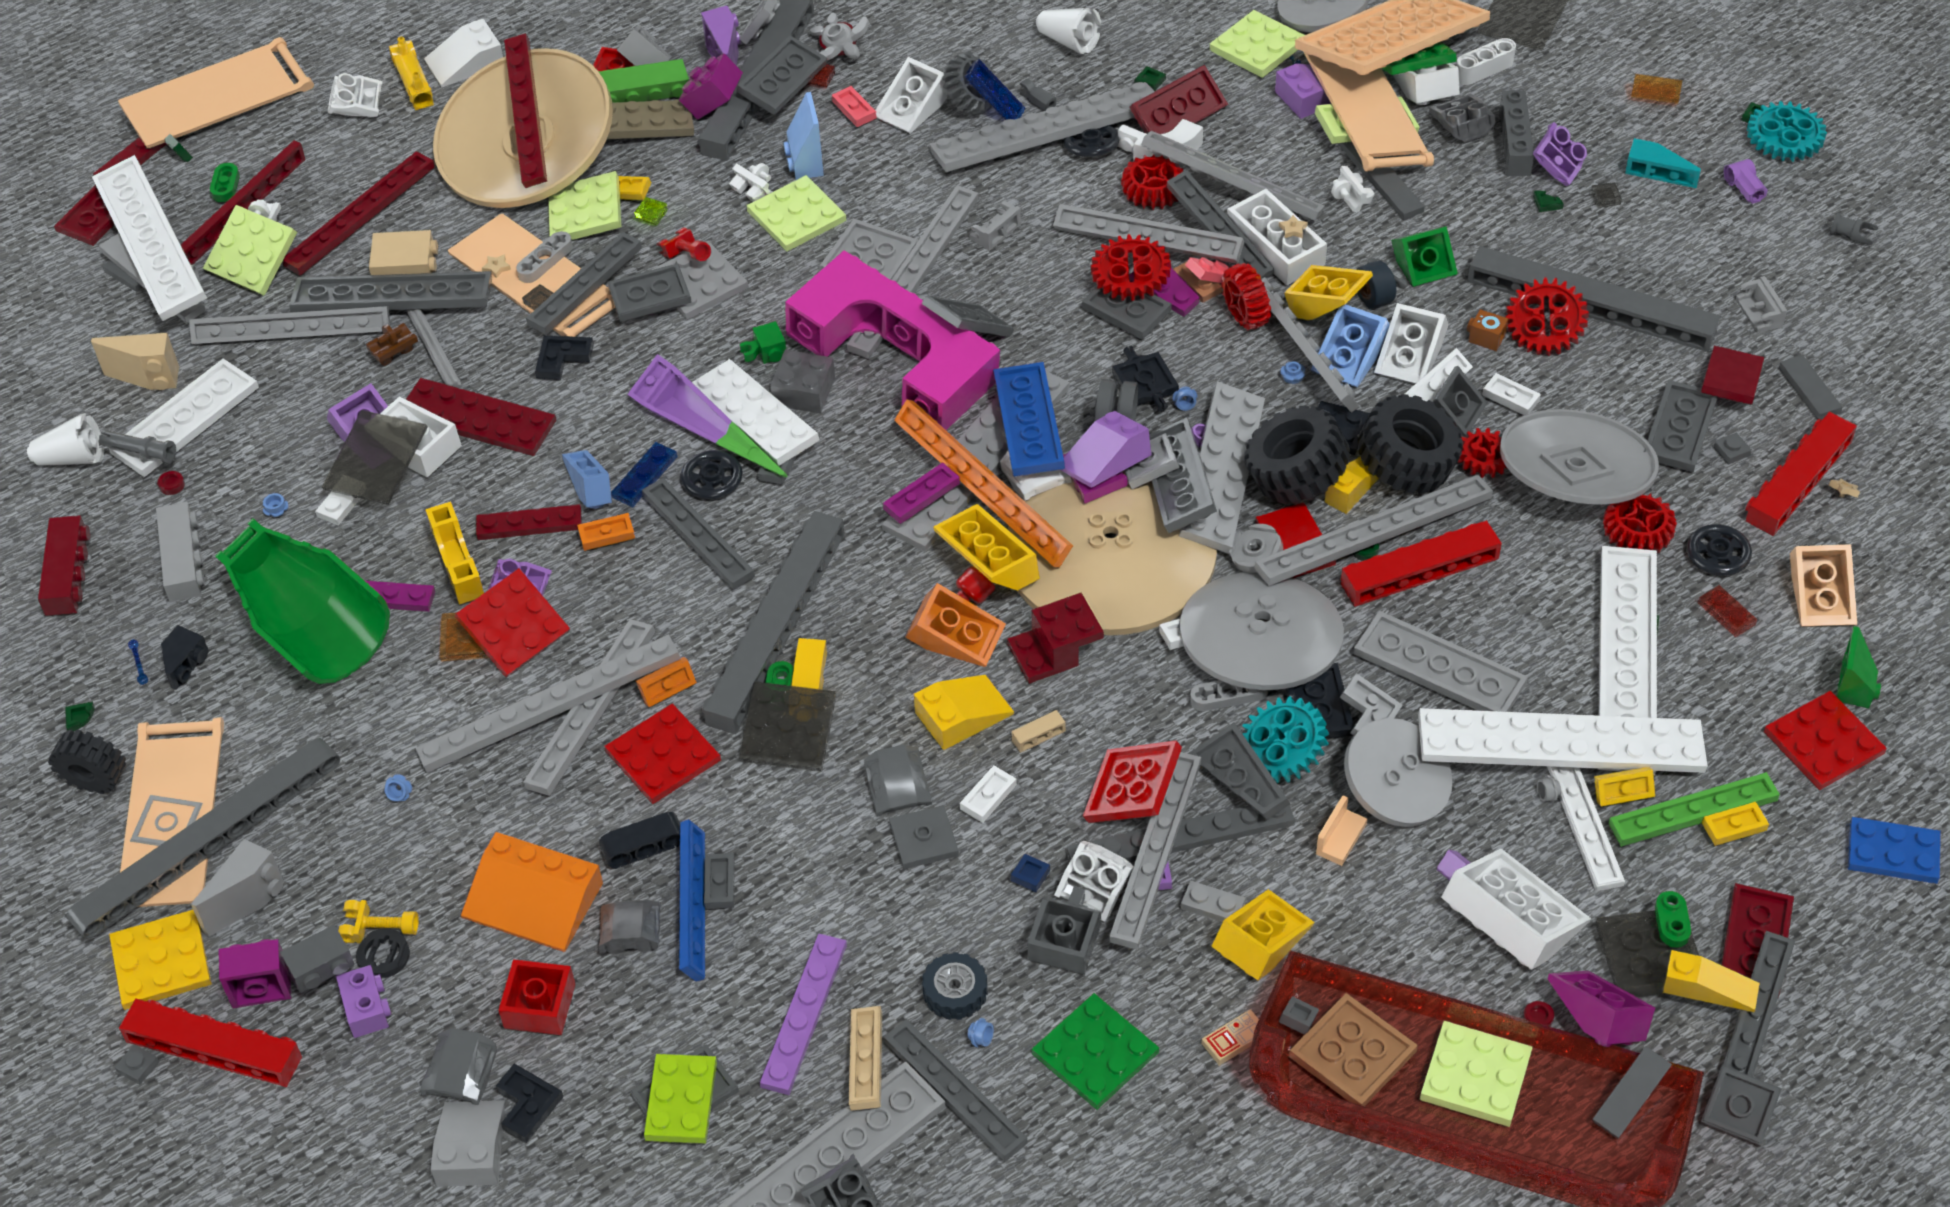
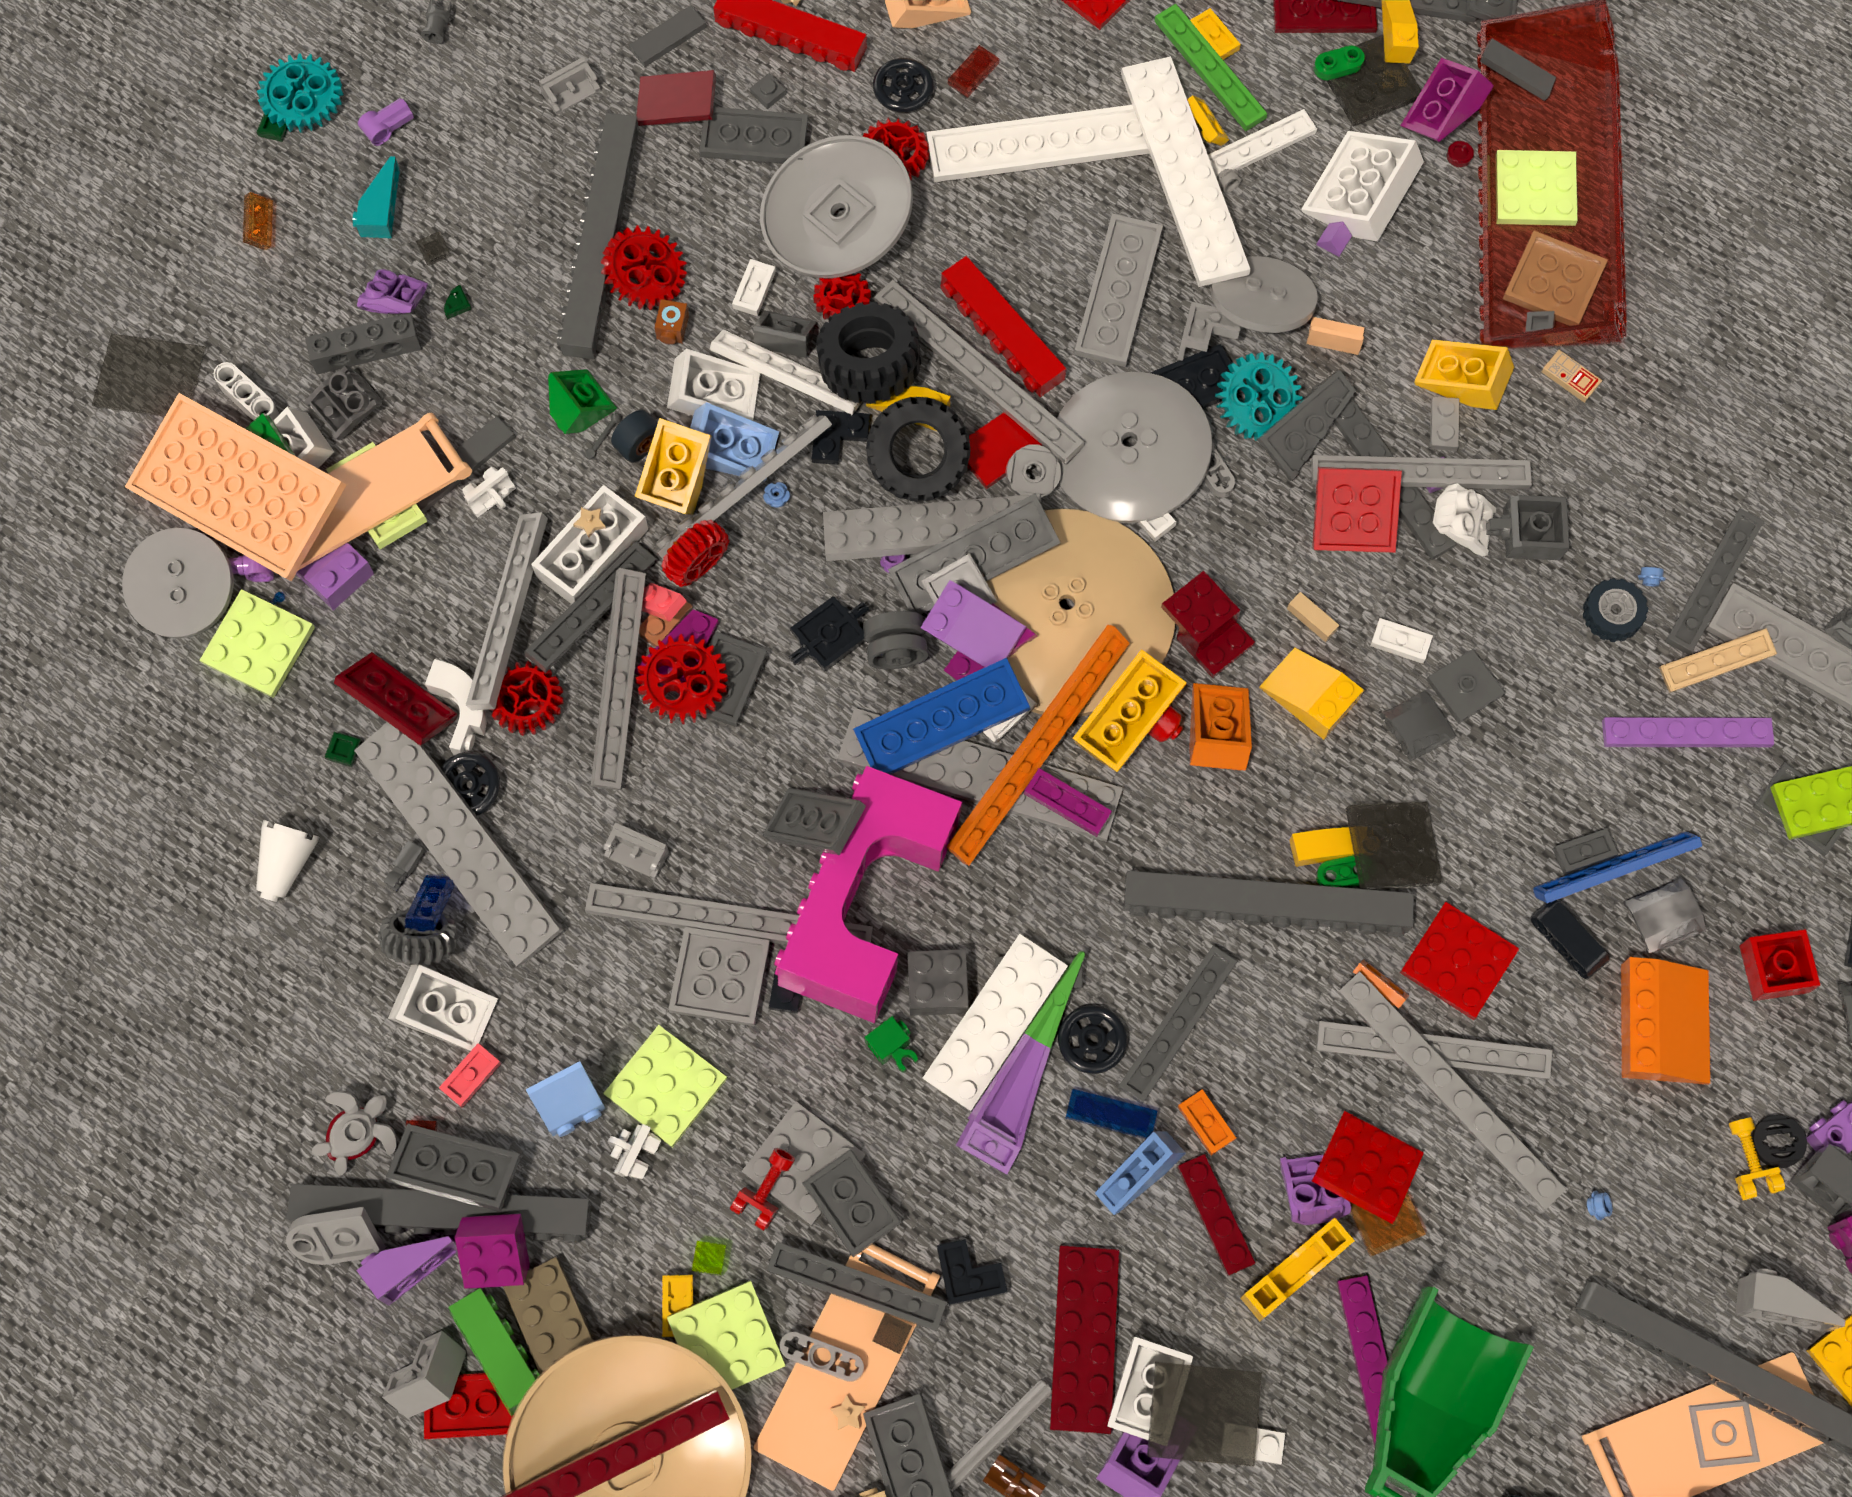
camera: 110 degrees left, 20 degrees up
dark blue plate [1011,854,1050,893] -> none
green plate [1032,993,1159,1110] -> none
medium blue plate [1172,386,1197,411] -> none

